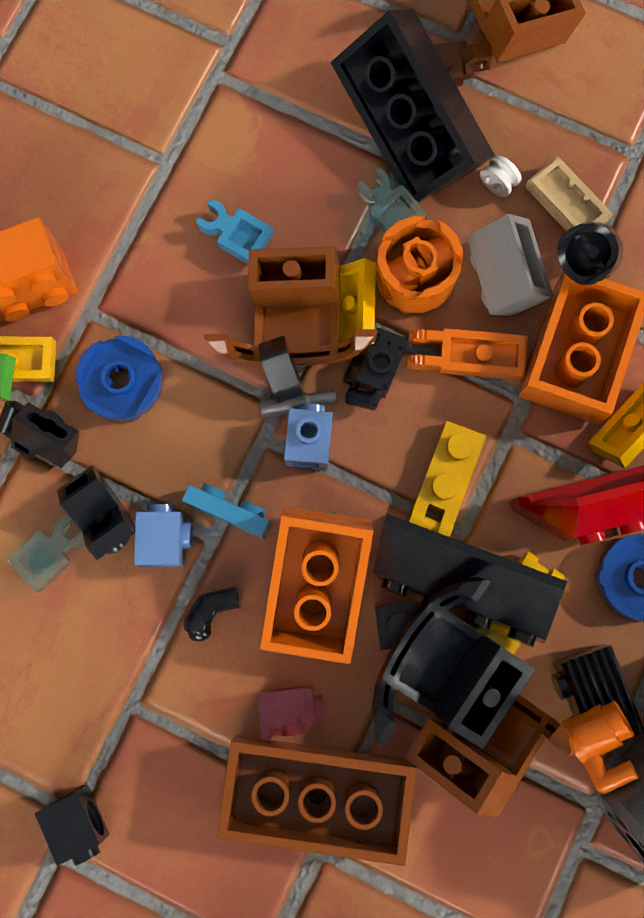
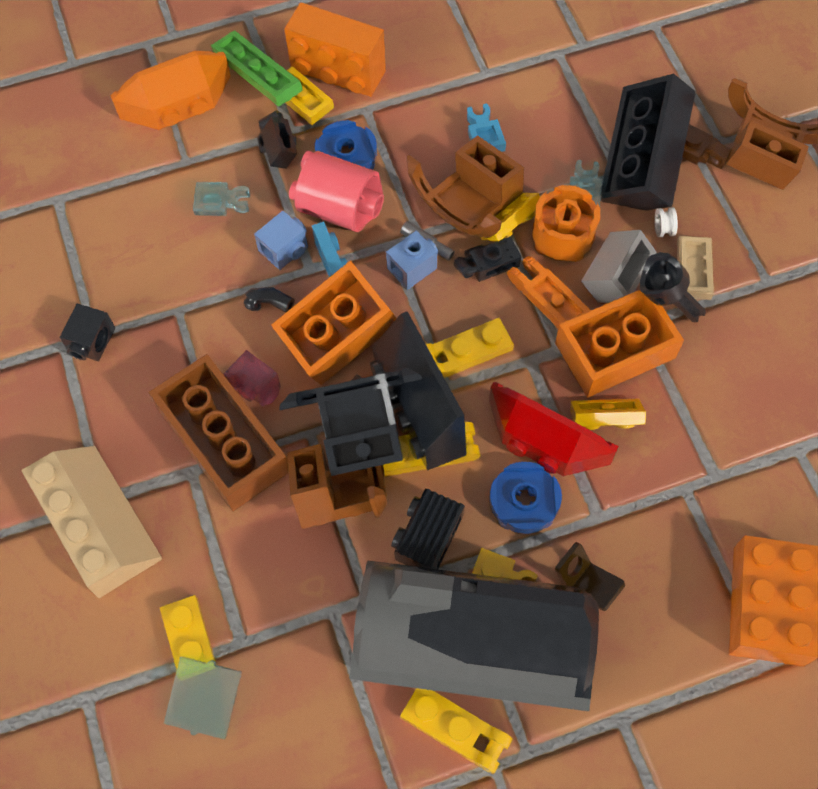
camera: 45 degrees right, 15 degrees down
black brick [57,465,135,560] -> none
black piece [258,335,305,404] -> none
orange piece [561,701,639,794] -> none
none -> coral cylinder [289,151,384,233]

